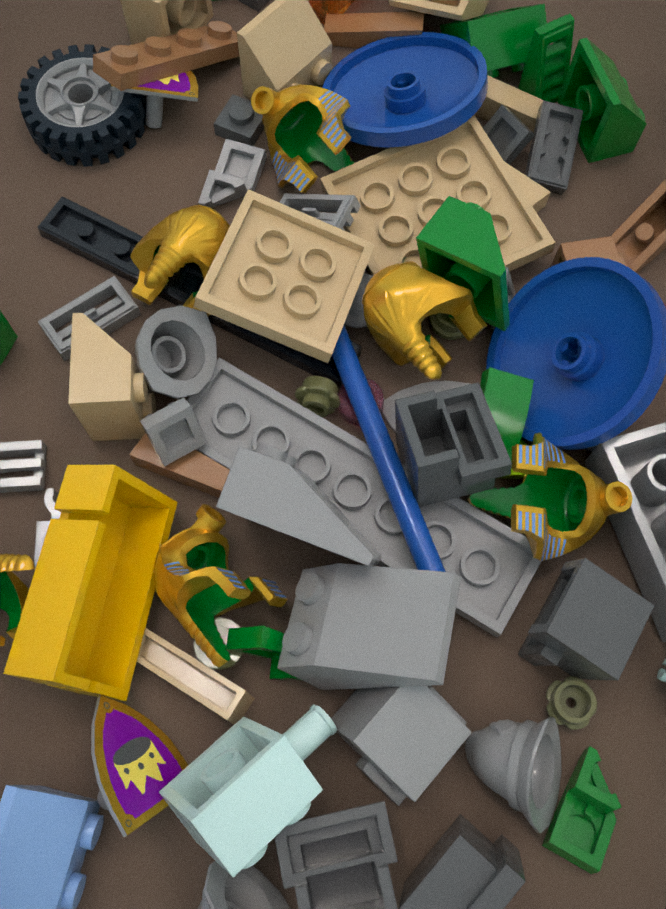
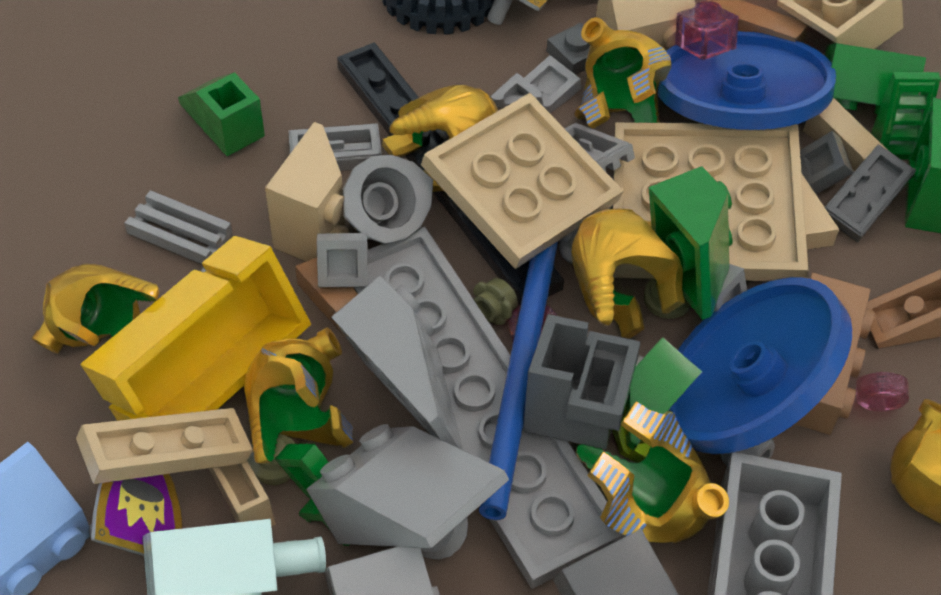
camera: 30 degrees right, 15 degrees down
none -> tan plate [76,408,253,484]
none -> clear pink plate [675,1,739,60]

